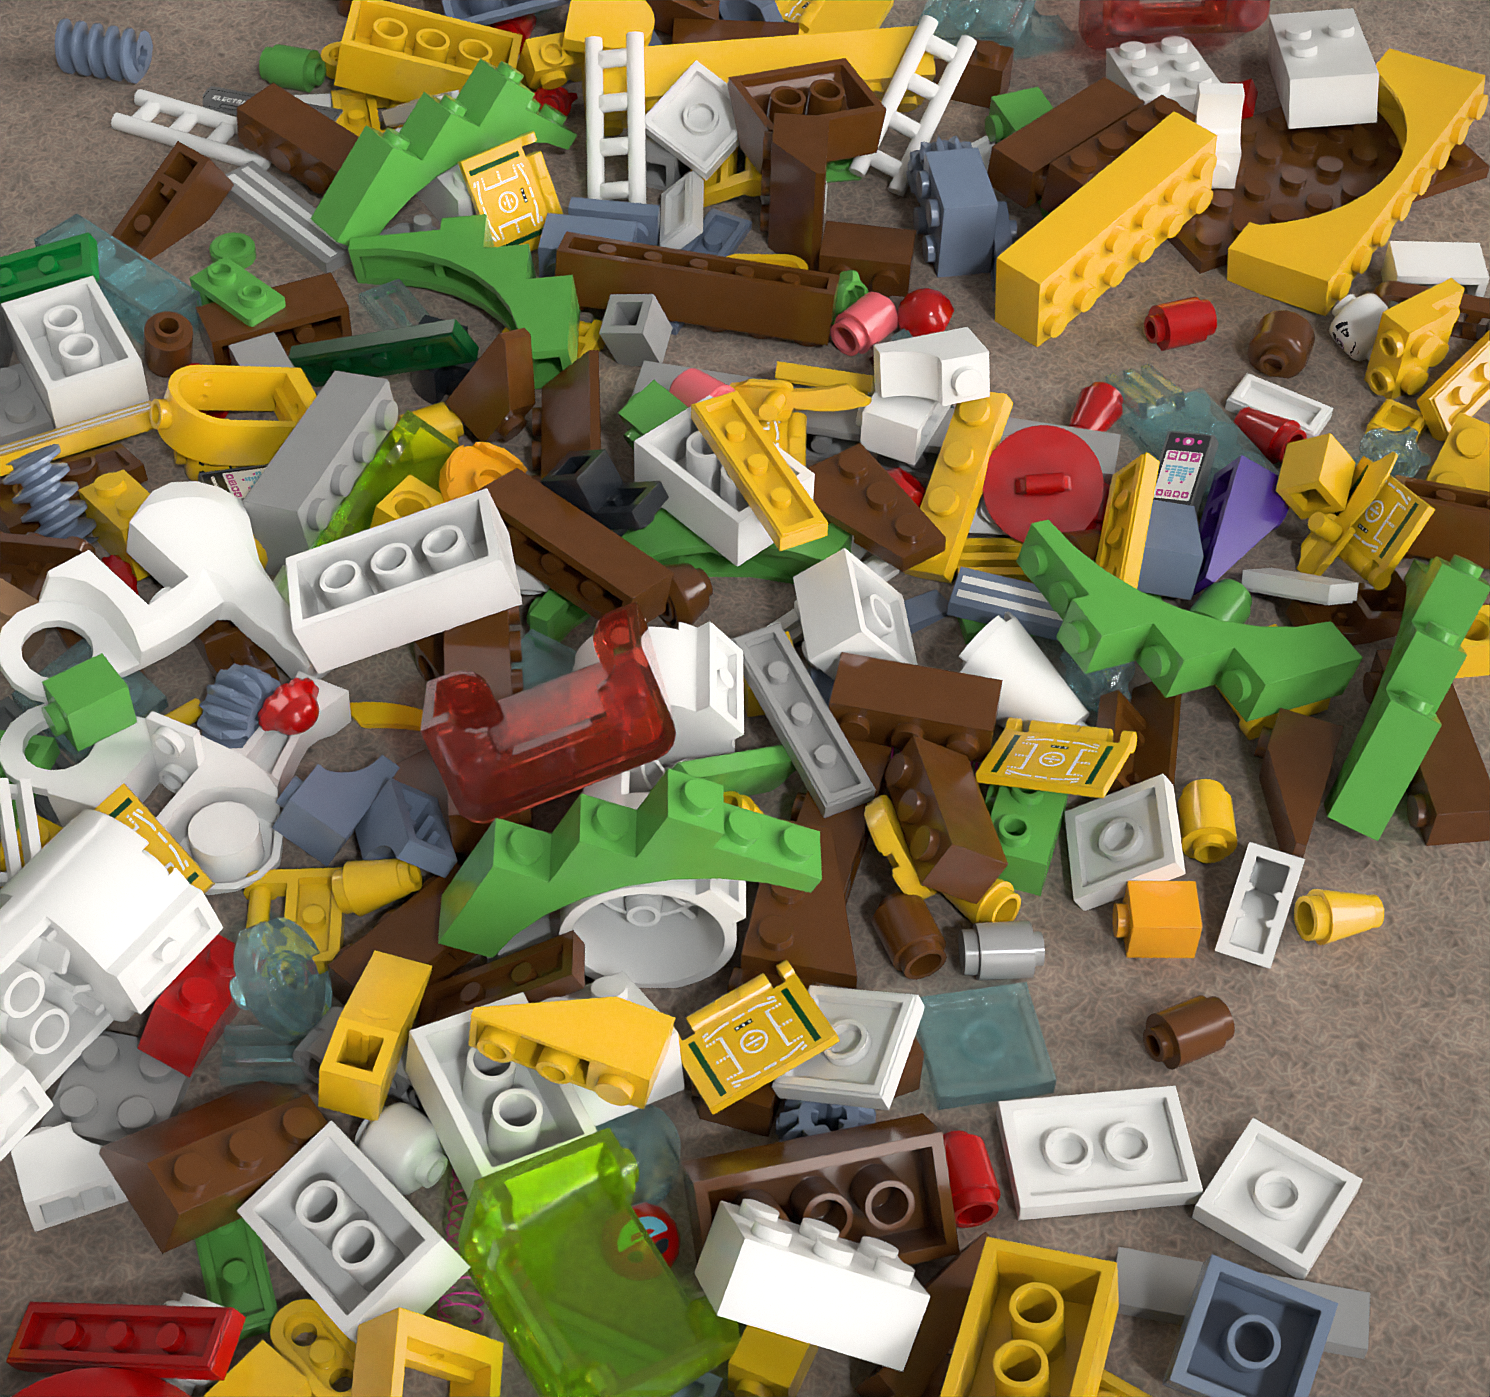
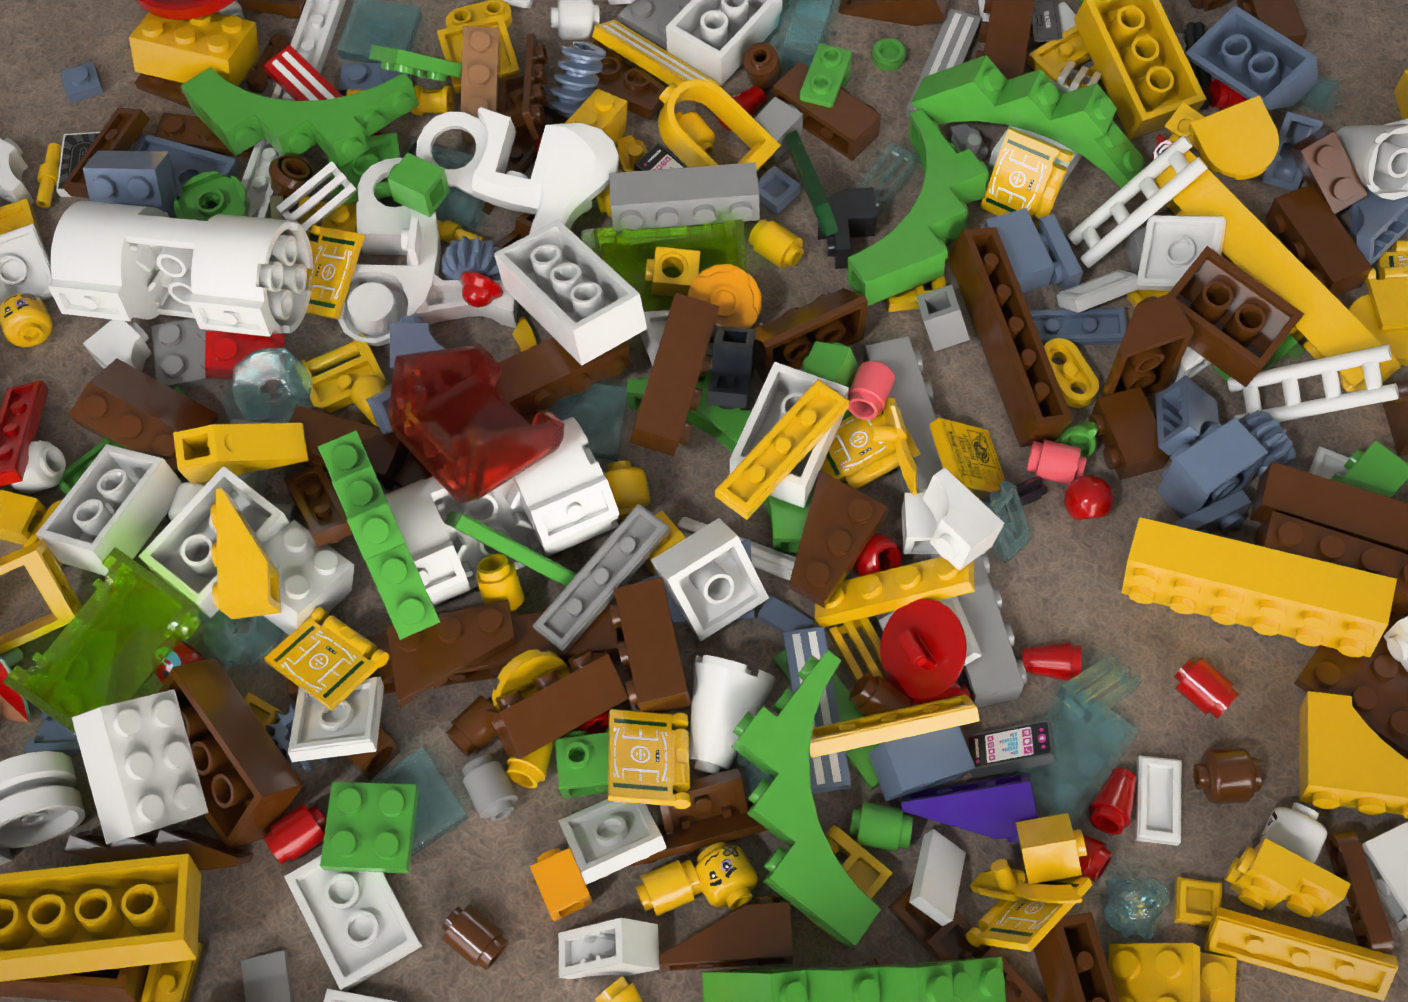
camera: 70 degrees right, 15 degrees up
reddish brown slope [445,328,536,443] -> none
reddish brown cone [659,563,713,629] -> none
none -> bright green plate [320,782,419,873]
none -> yellow head [695,842,758,910]
none -> sand blue arch [1155,375,1219,455]

